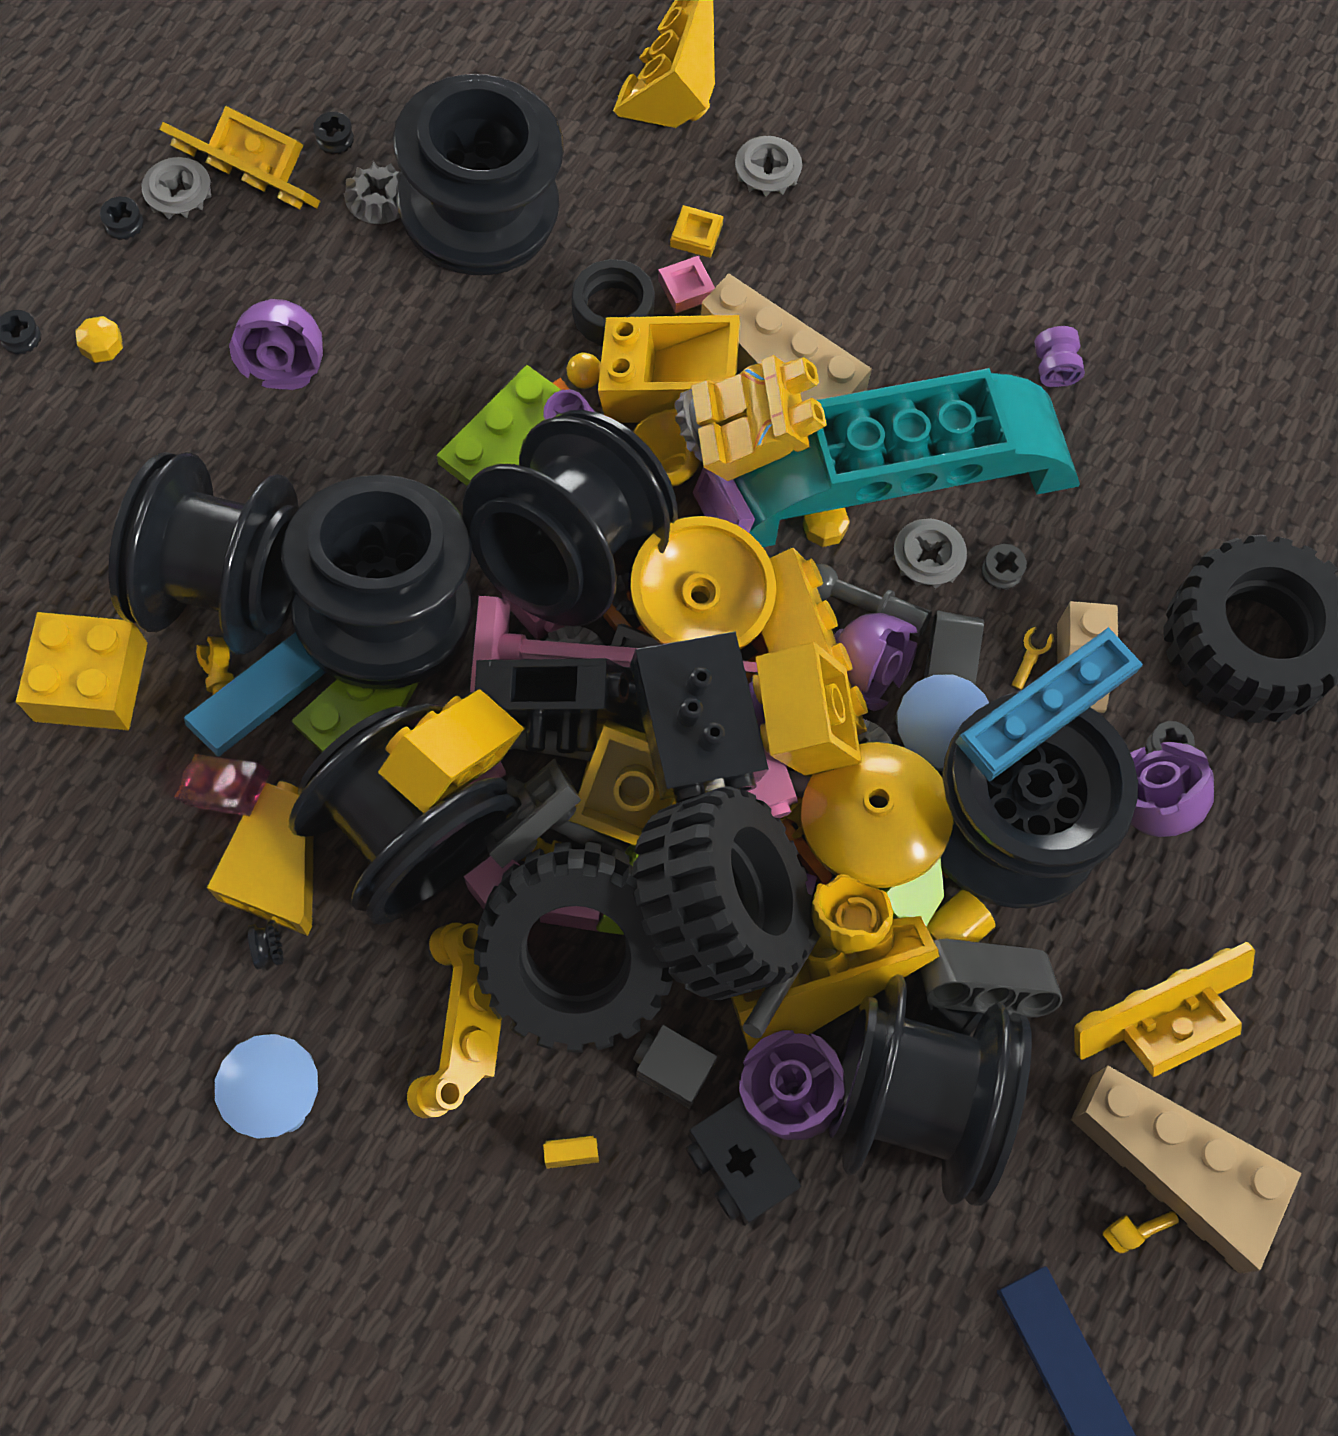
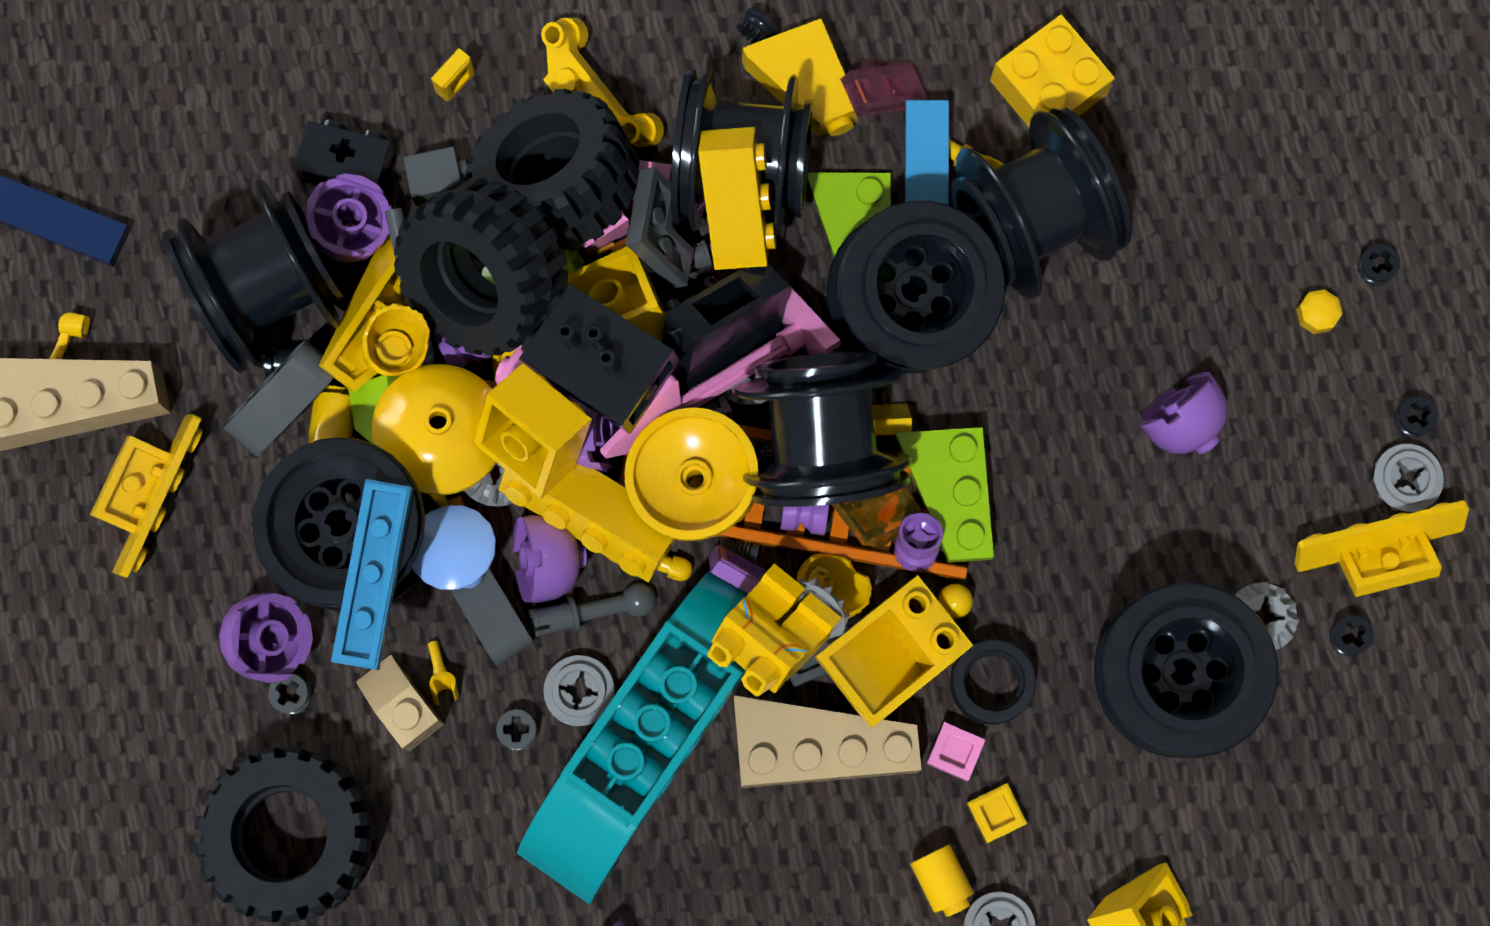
camera: 140 degrees right, 10 degrees up
none -> yellow brick [910,844,974,917]

